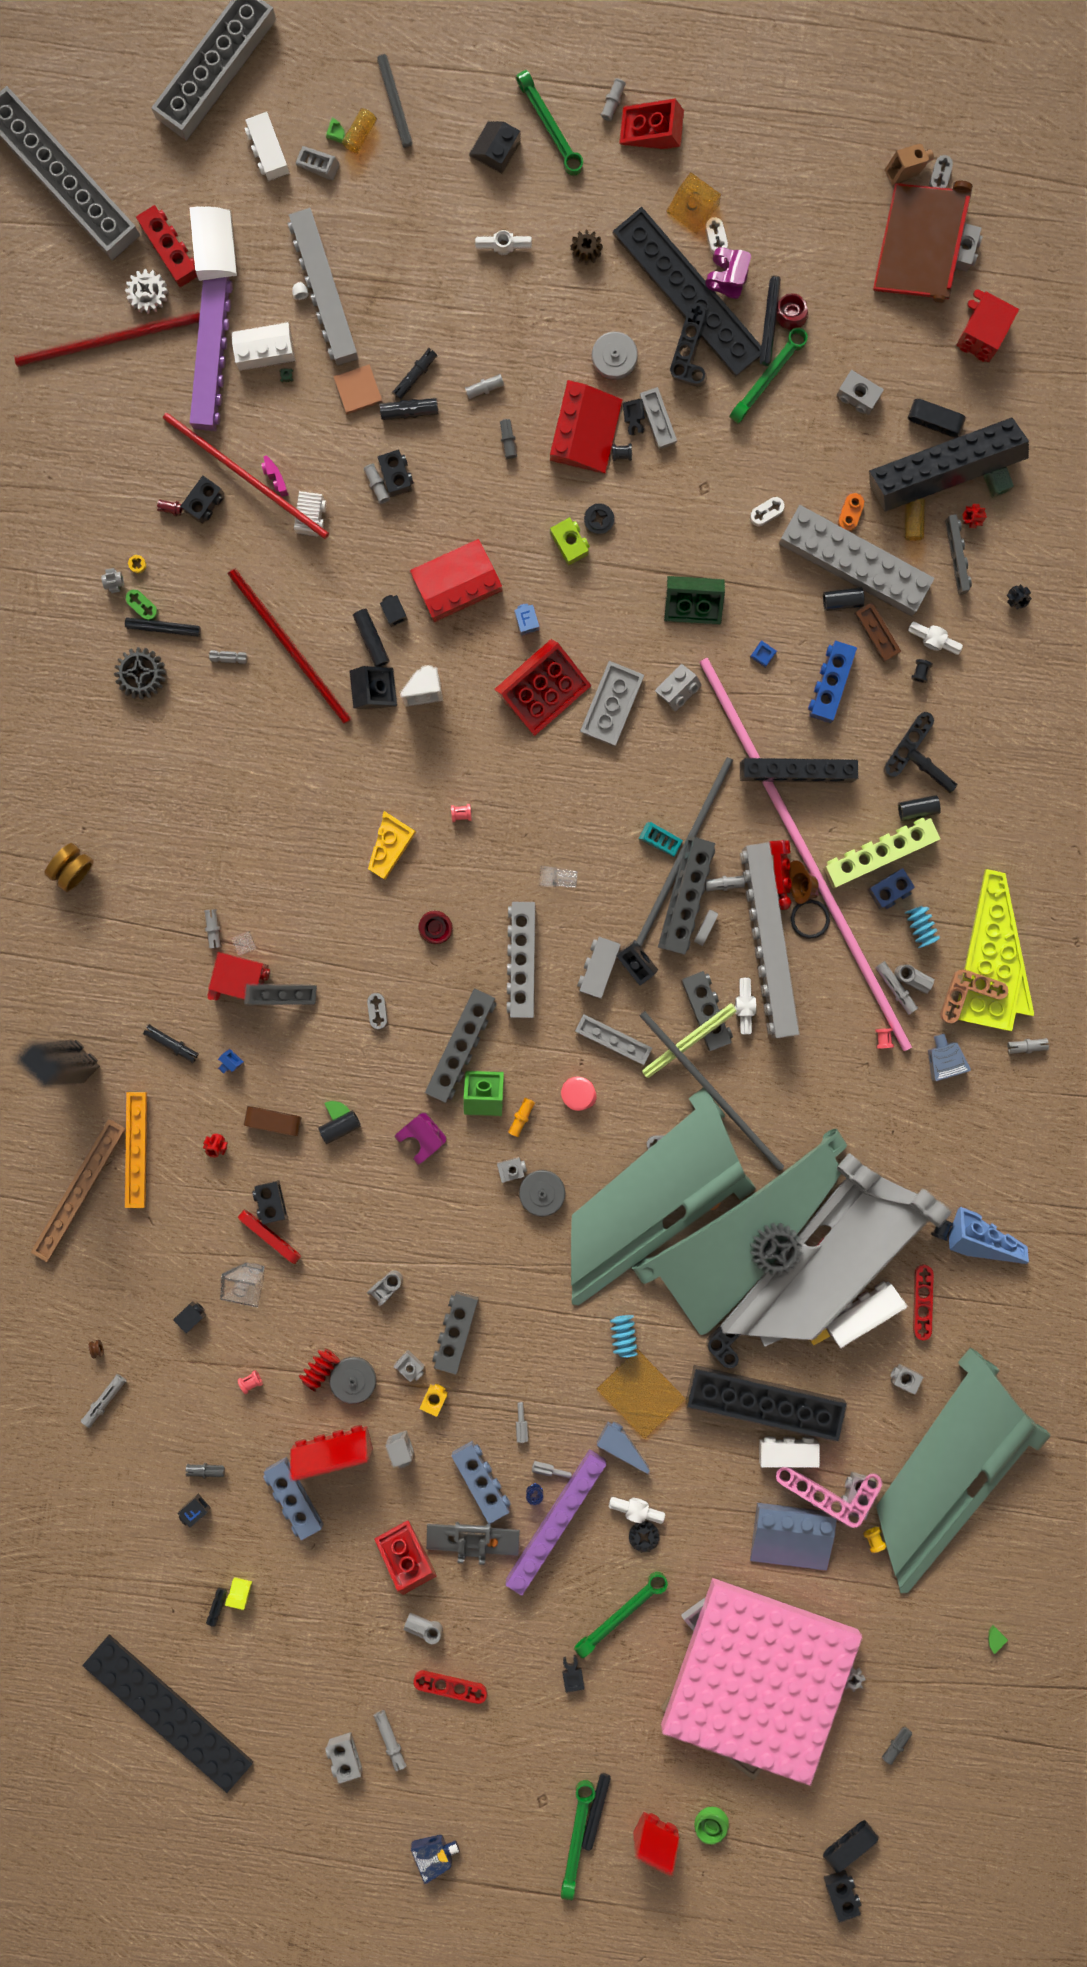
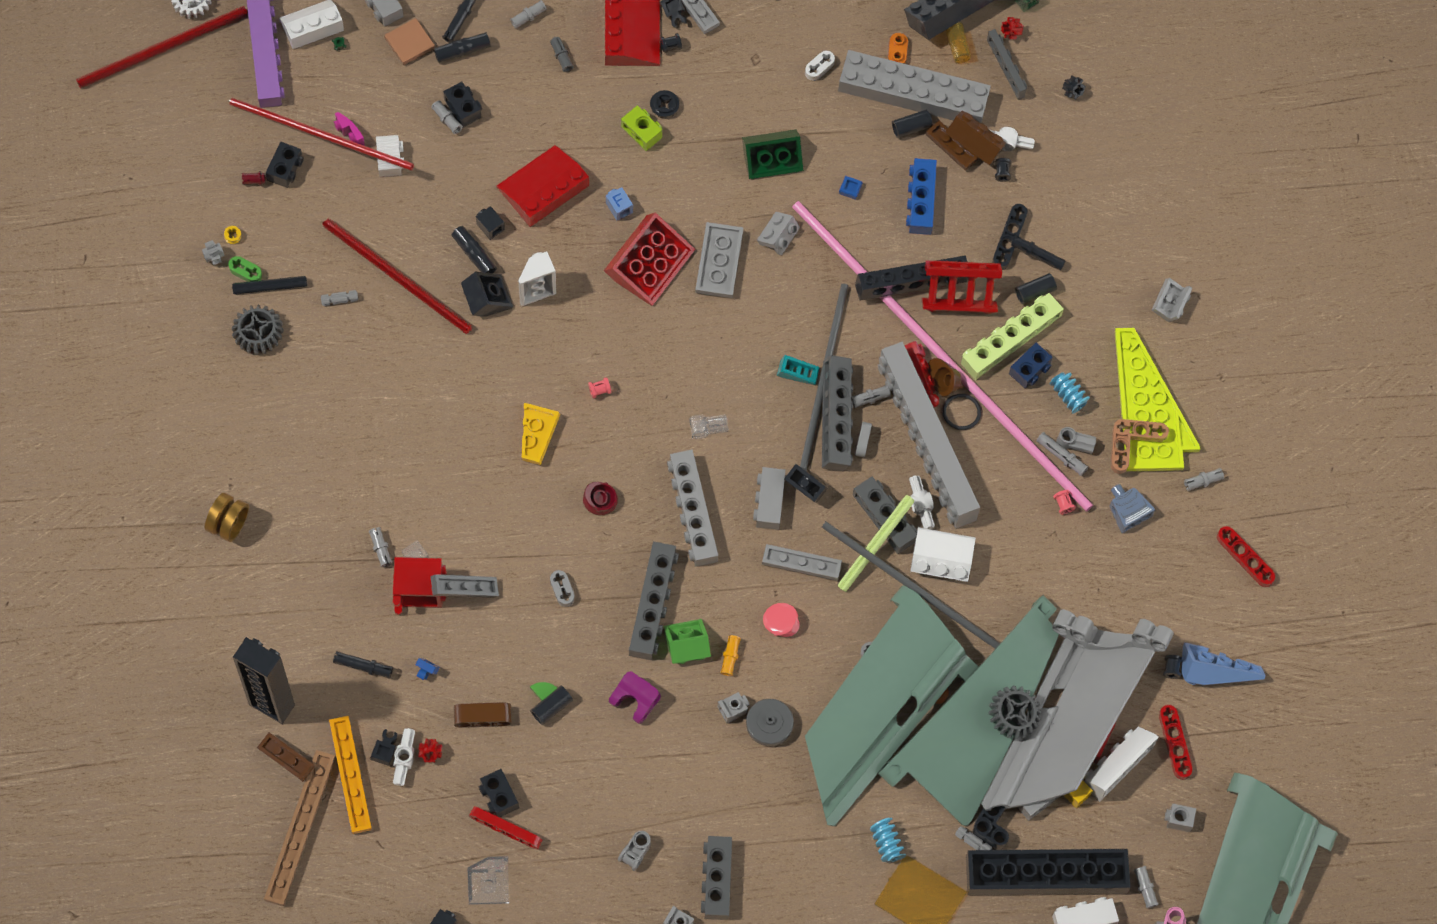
camera: 20 degrees left, 20 degrees down
none -> reddish brown plate [257,732,315,782]
none -> black plate [370,729,397,766]
none -> white axle [393,728,415,786]
none -> white slope [911,527,976,582]
none -> red fence [921,260,1003,314]
none -> reddish brown brick [945,110,1006,166]
none -> light grey axle [955,826,992,850]
none -> light grey pin [1134,866,1159,908]
none -> light grey bracket [1152,278,1192,322]
none -> red beam [1217,526,1275,587]

